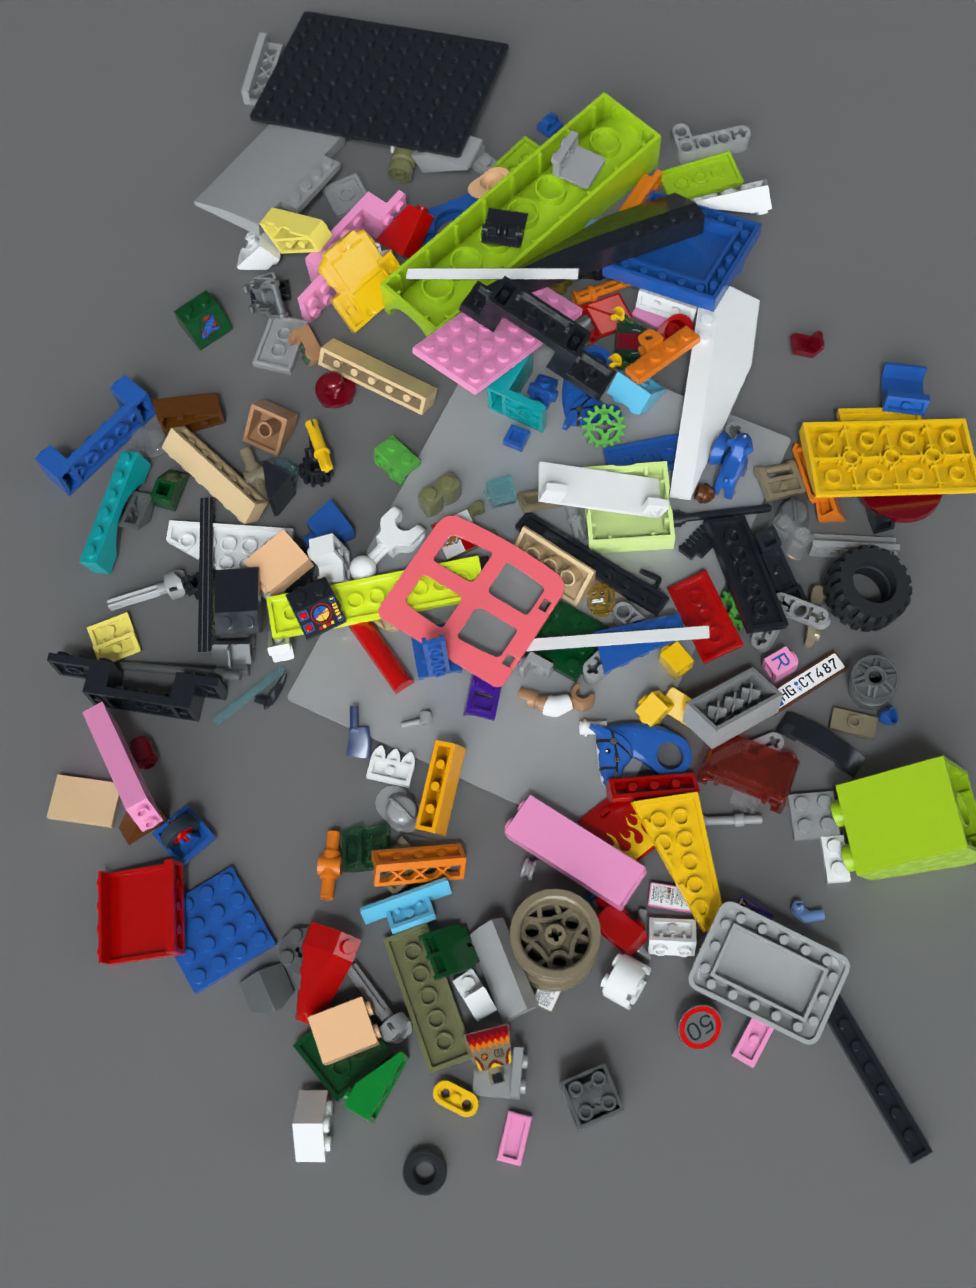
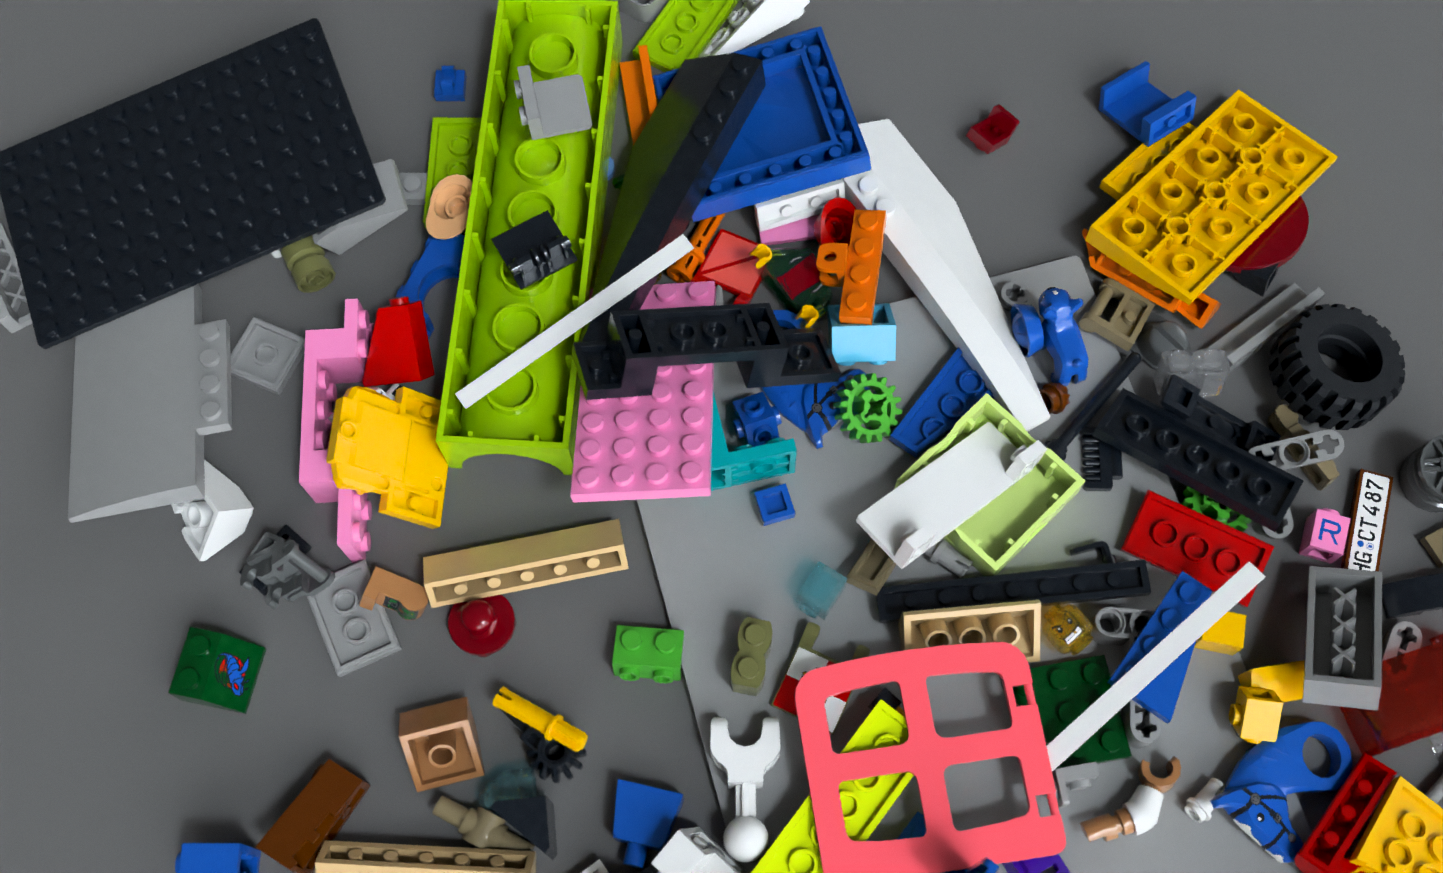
camera: 45 degrees left, 0 degrees up
light yellow wedge [259,207,333,254] -> none

